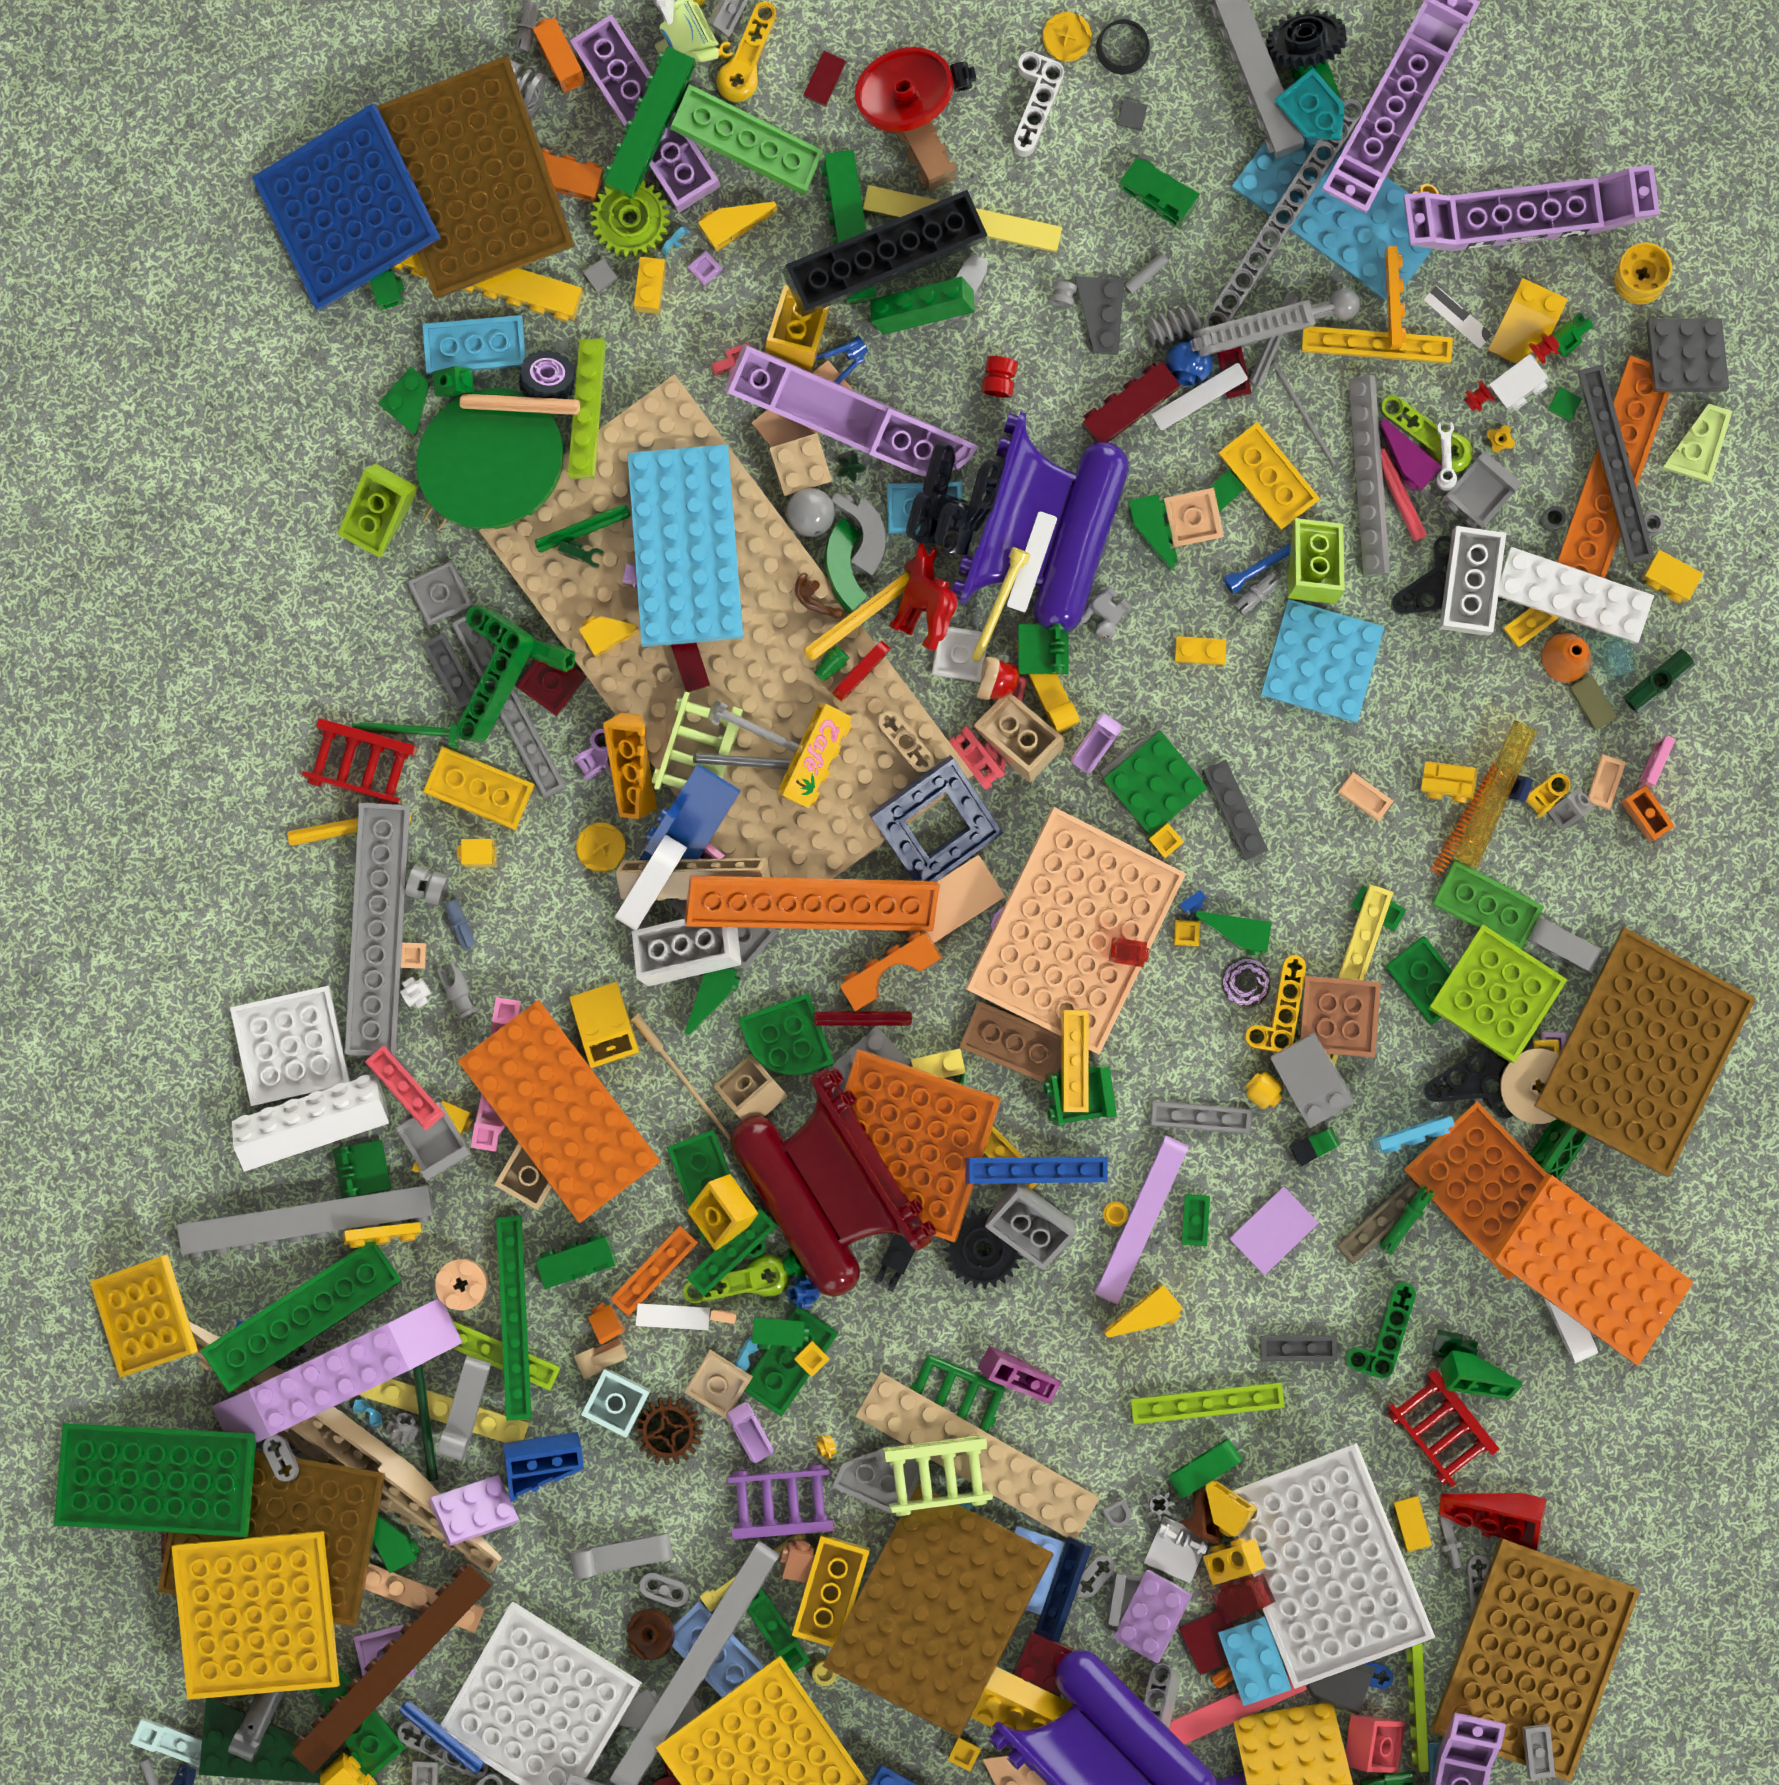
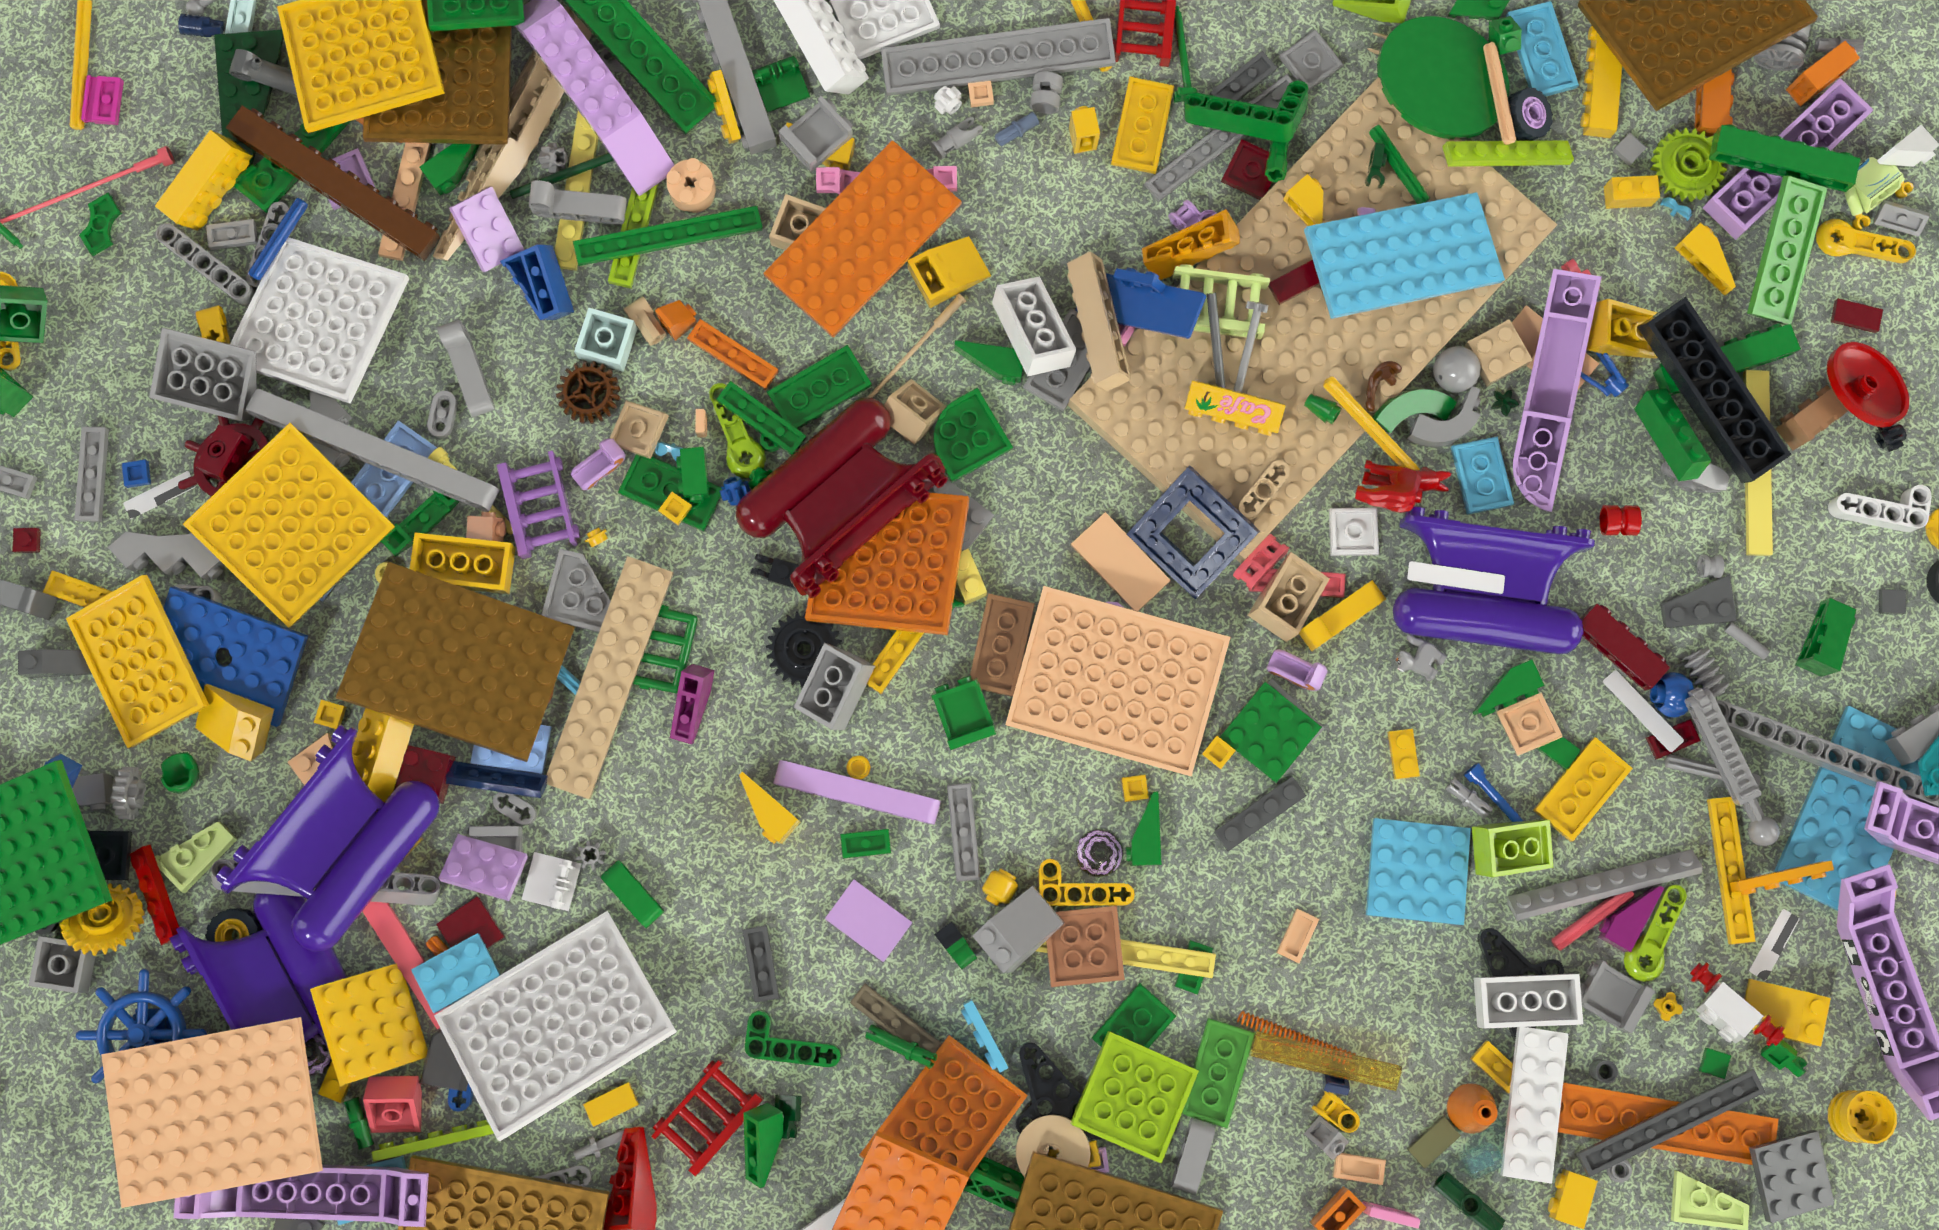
camera: 75 degrees right, 5 degrees down
light grey beam [263,1435,299,1482] -> none
medium azure piece [353,1399,383,1426] -> none
coral tile [365,1045,445,1131] -> none
green wedge [535,1233,618,1289] -> none
yellow tile [576,822,626,872] -> none
white beam [614,835,687,930] -> none
reddish brown plate [627,1609,675,1660] -> none
white sticker [636,1303,710,1330] -> none
orange plate [684,876,940,931] -> none
lavender tile [687,250,723,286] -> none
yellow slope [687,1174,758,1250] -> none
dark red axle [813,1011,912,1026] -> none
red beam [832,640,891,702] -> none
orange arch [840,931,943,1011] -> none
yellowish green fence [882,1435,993,1516] -> none
black piece [906,443,1003,555] -> none
blue plate [965,1157,1108,1184] -> none
light yellow piece [972,547,1031,662] -> none
piece [977,657,1019,700] -> none
green hinge [1018,623,1069,675] -> none
yellow plate [1061,1010,1089,1112] -> none
light grey tile [1101,1497,1131,1528] -> none
clear red brick [1108,937,1149,967] -> none
lime plate [1130,1382,1285,1425] -> none
blue plate [1178,890,1206,914] -> none
copper slope [1180,1489,1220,1544] -> none
yellow brick [1202,1537,1266,1585] -> none
yellow slope [1206,1480,1257,1537] -> none
clear red brick [1212,1573,1276,1624] -> none
light grey piece [1272,362,1337,467] -> none
yellow brick [1421,761,1478,803] -> none
white brick [1436,422,1457,491] -> none

